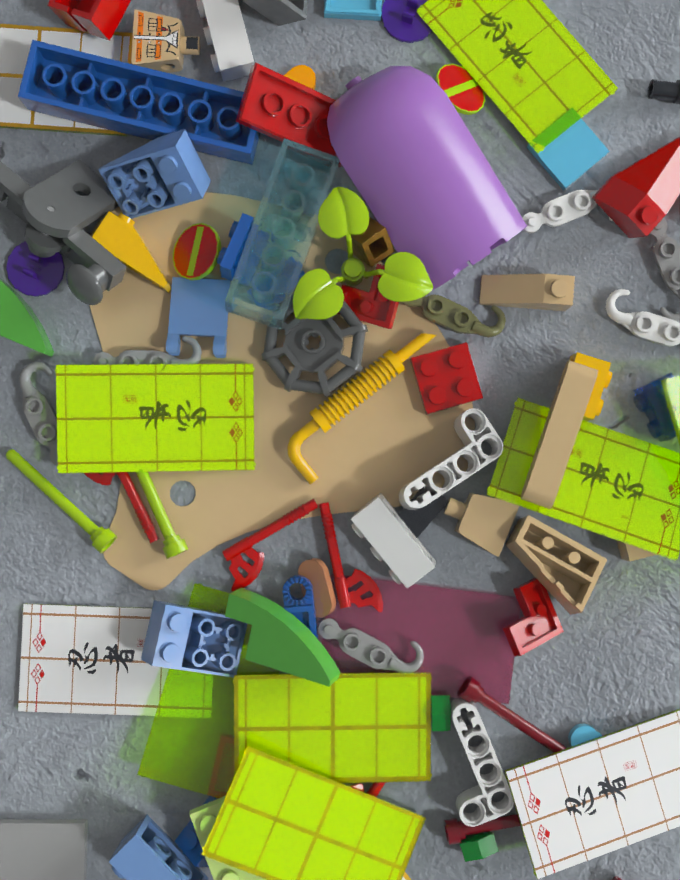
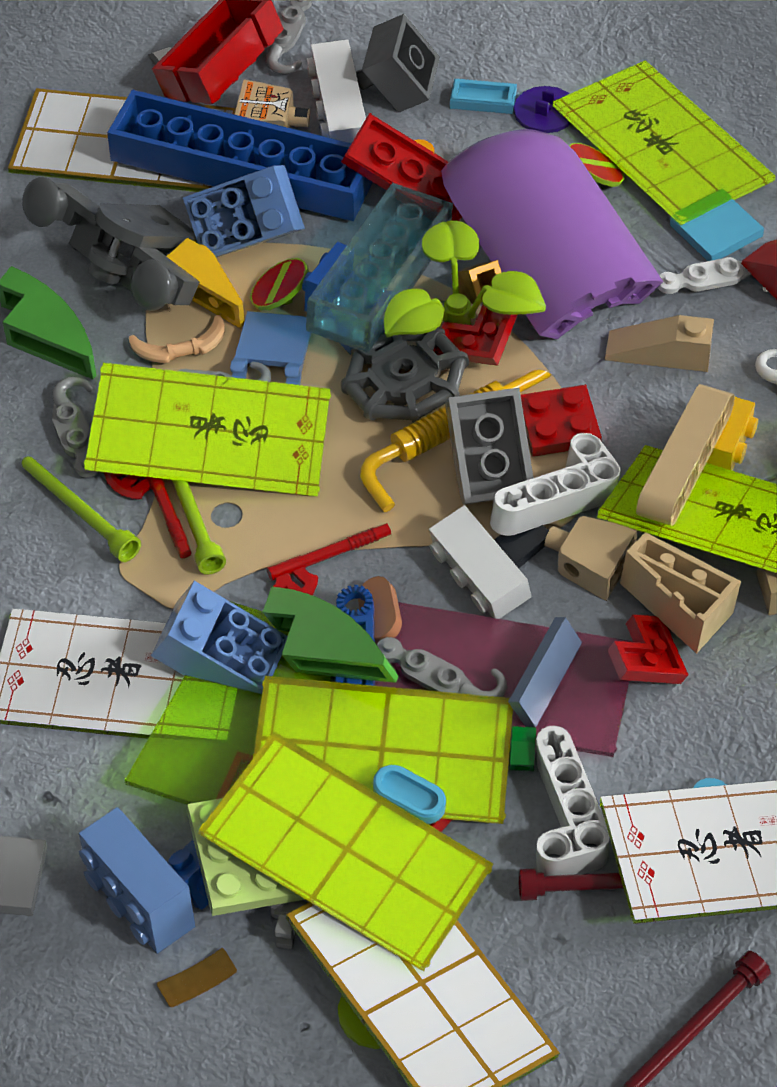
camera: 10 degrees right, 35 degrees down
dark purple piece [6,241,65,297] -> none
red piece [319,502,383,612] -> none
olive piece [403,294,506,338] -> none
dark red piece [457,676,570,754] -> none
green piece [460,832,499,862] -> none
none -> light nougat piece [129,315,225,363]
none -> medium azure tile [373,765,446,824]
none -> light grey brick [445,387,534,505]
none -> sand blue tile [508,617,582,727]

